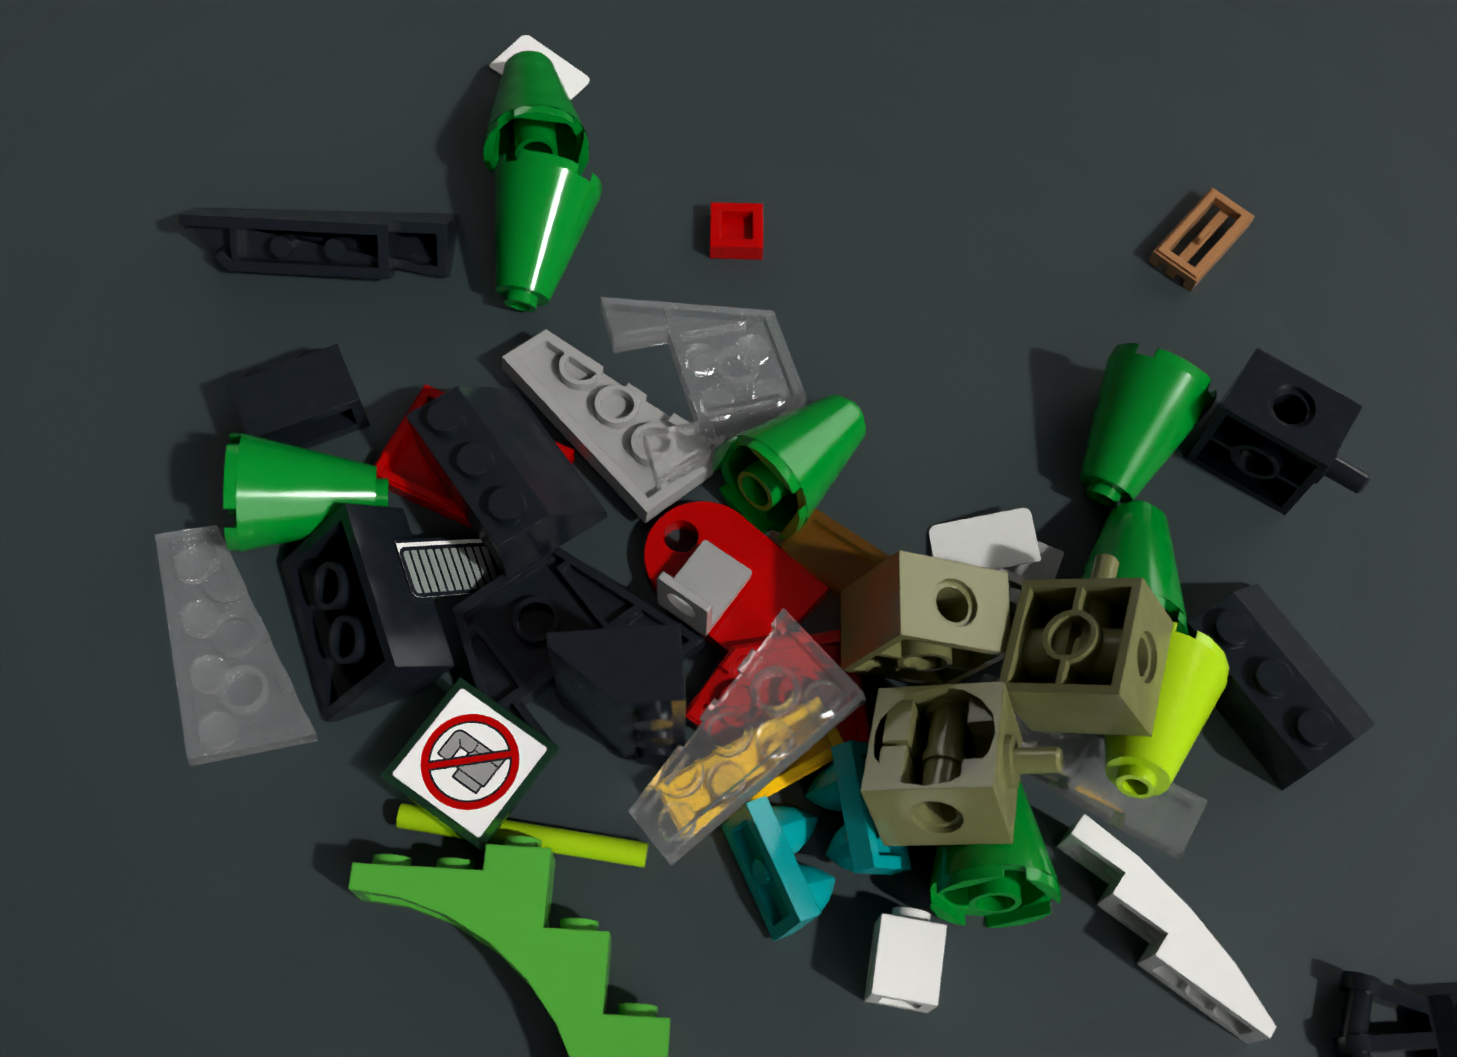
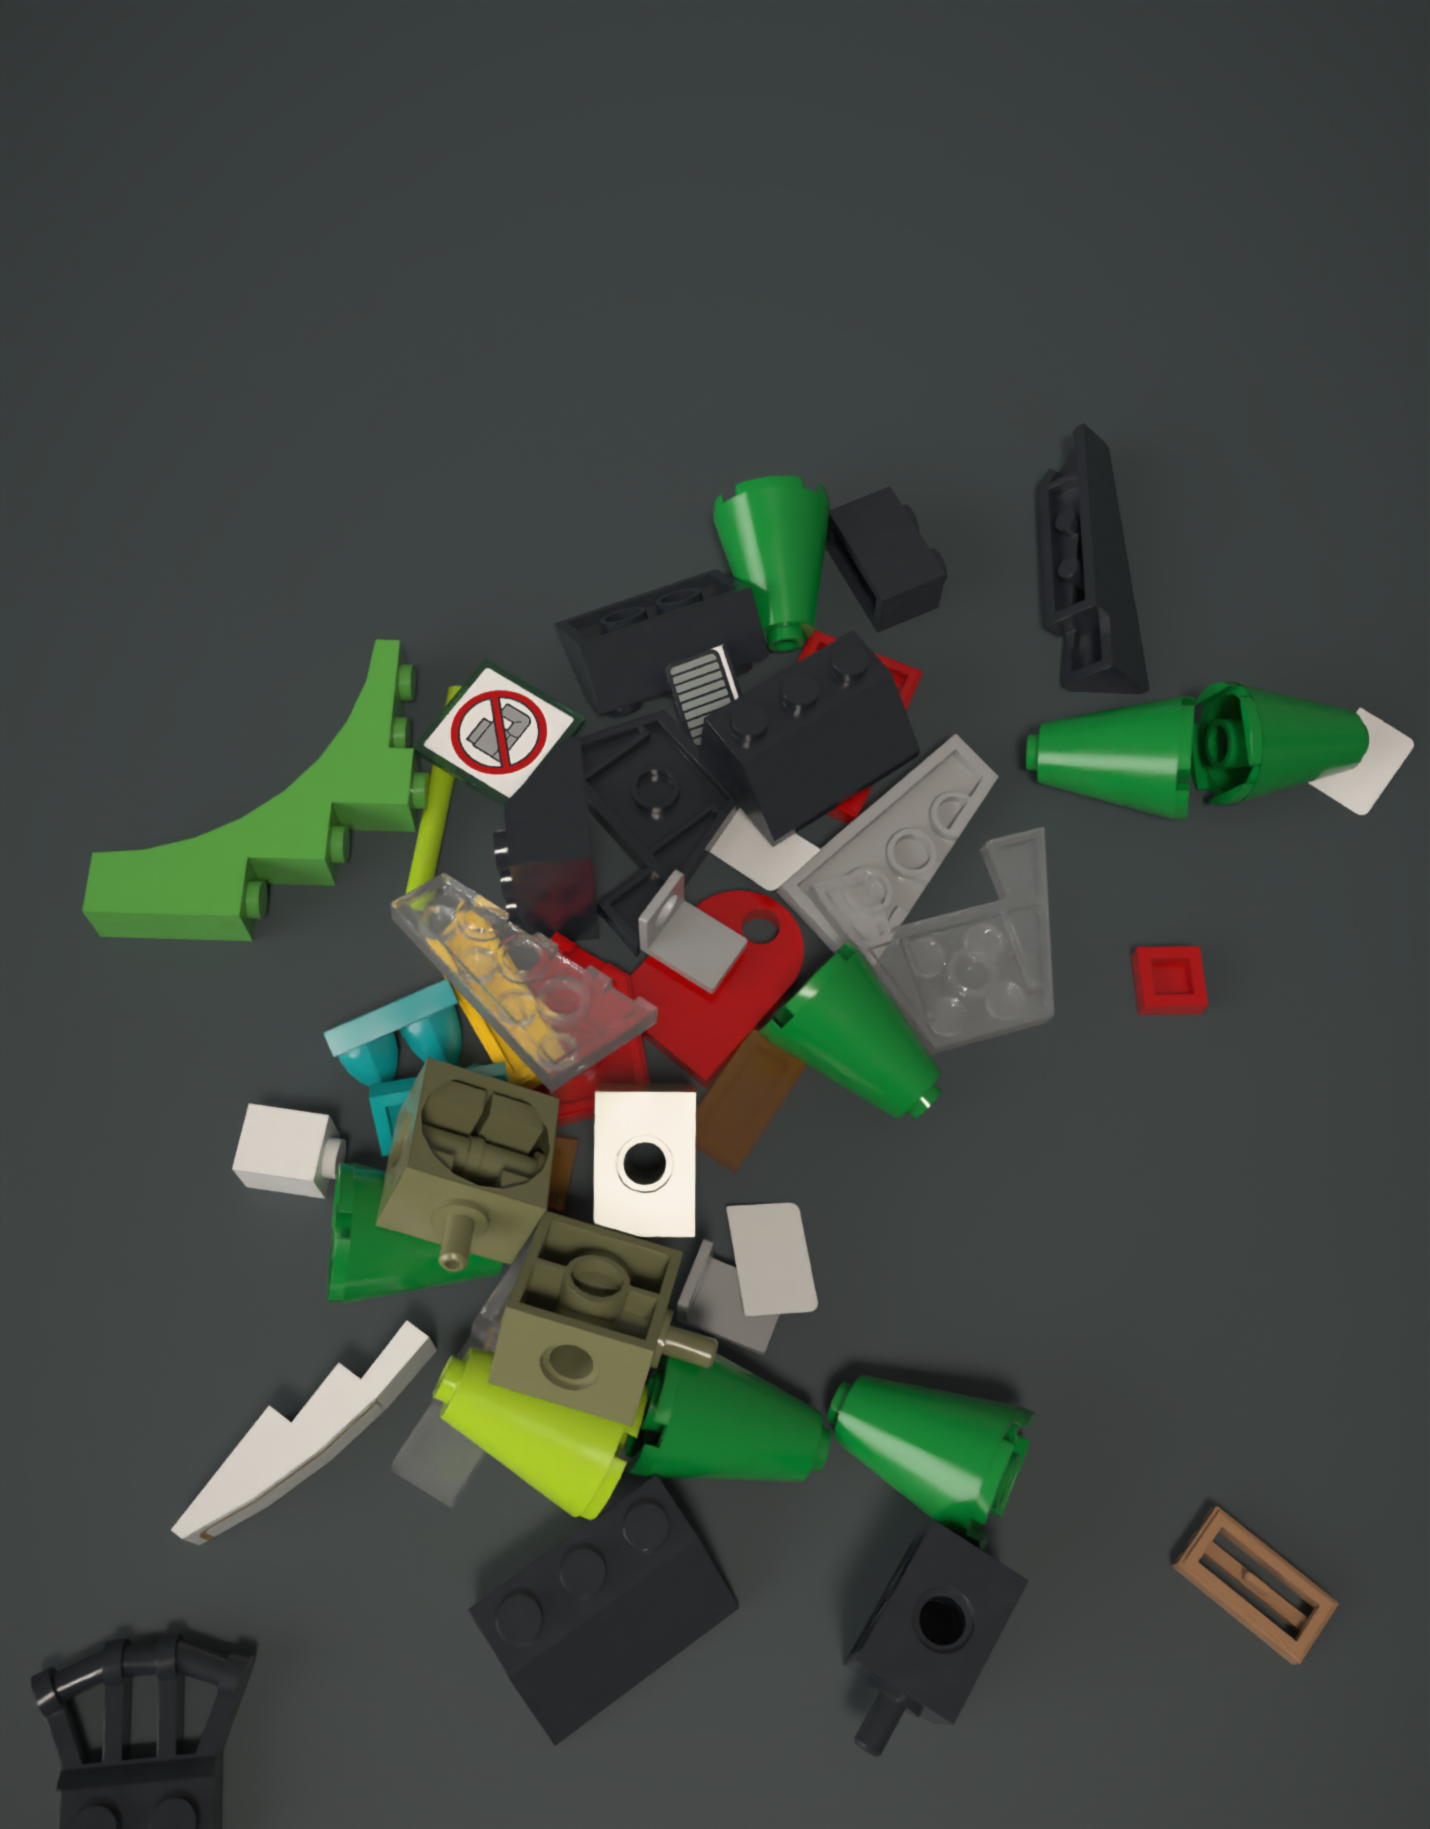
camera: 90 degrees right, 0 degrees up
clear wing [155,525,317,767] -> none
none -> white sticker [710,808,820,891]

